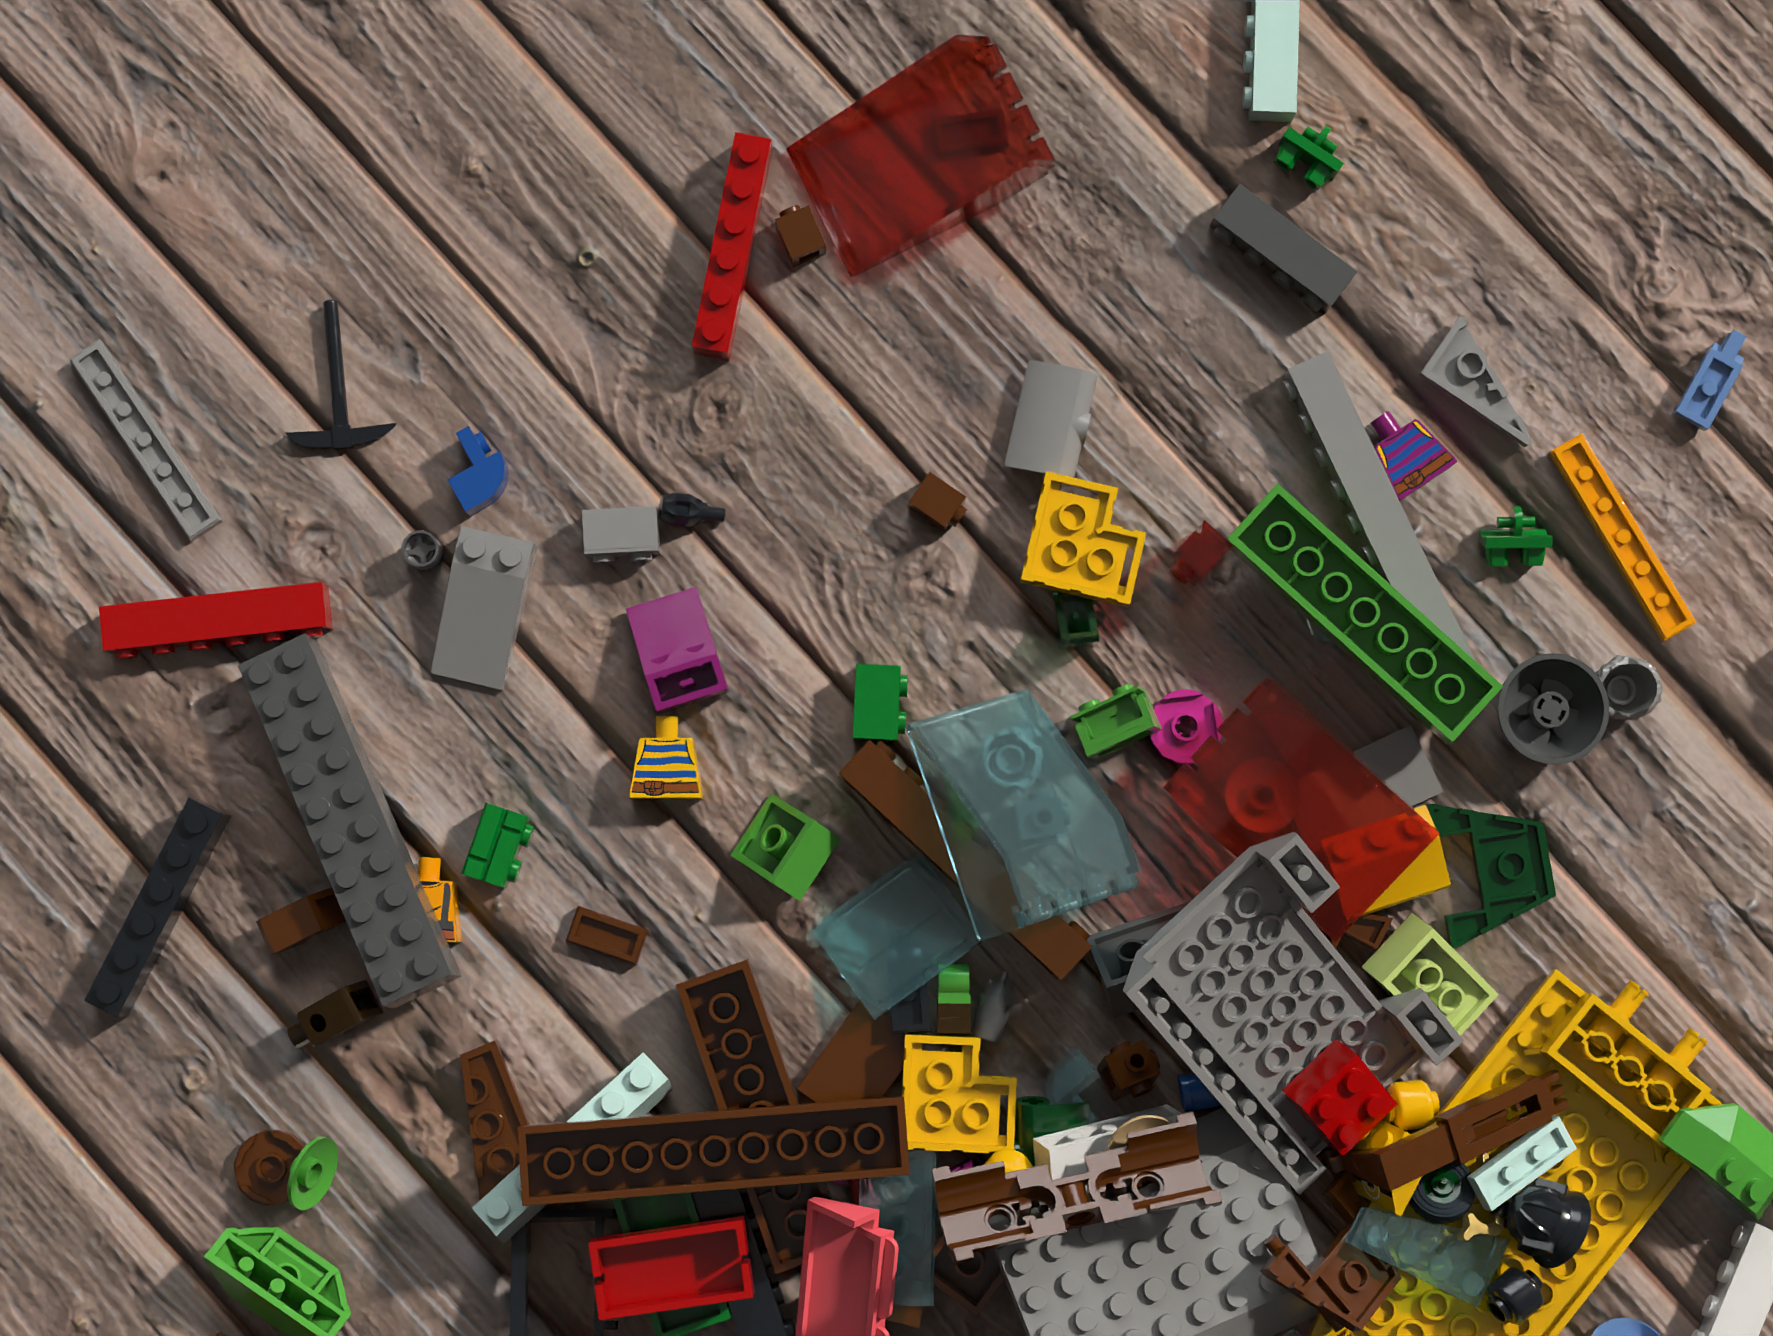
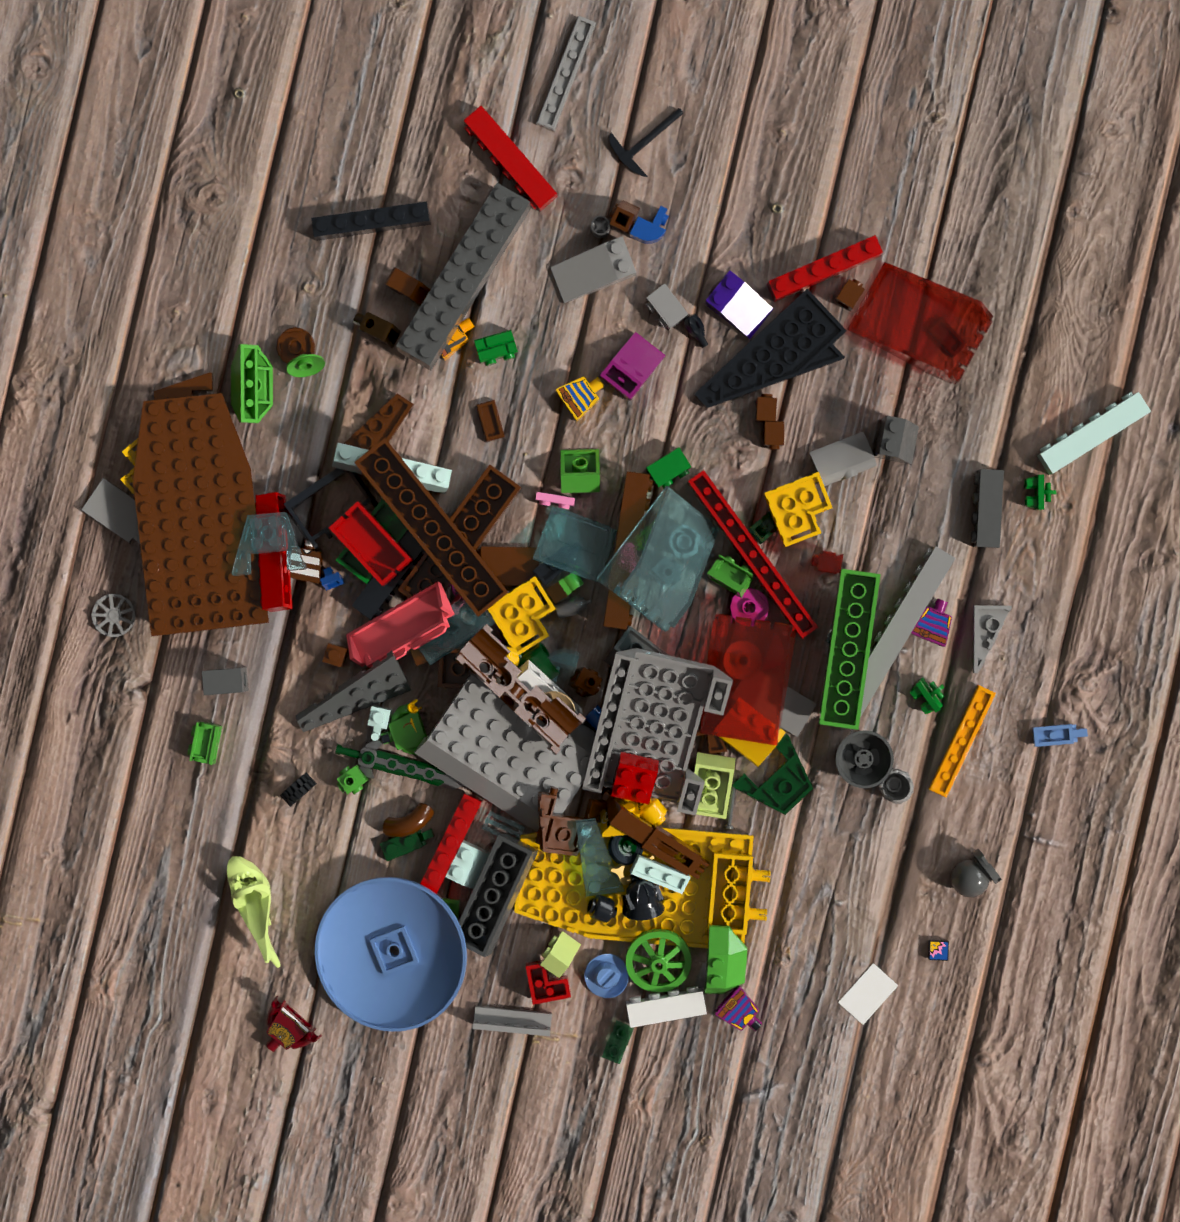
camera: 65 degrees right, 5 degrees up
none -> bright pink plate [536,492,575,509]
none -> reddish brown brick [609,200,640,232]
none -> bright green wheel [626,929,692,992]
none -> red brick [687,470,818,639]
none -> black wing [694,288,847,409]
none -> slope [704,270,774,340]
none -> dark grey piece [724,777,737,829]
none -> reddish brown brick [755,394,777,422]
none -> dark grey slope [874,416,919,465]

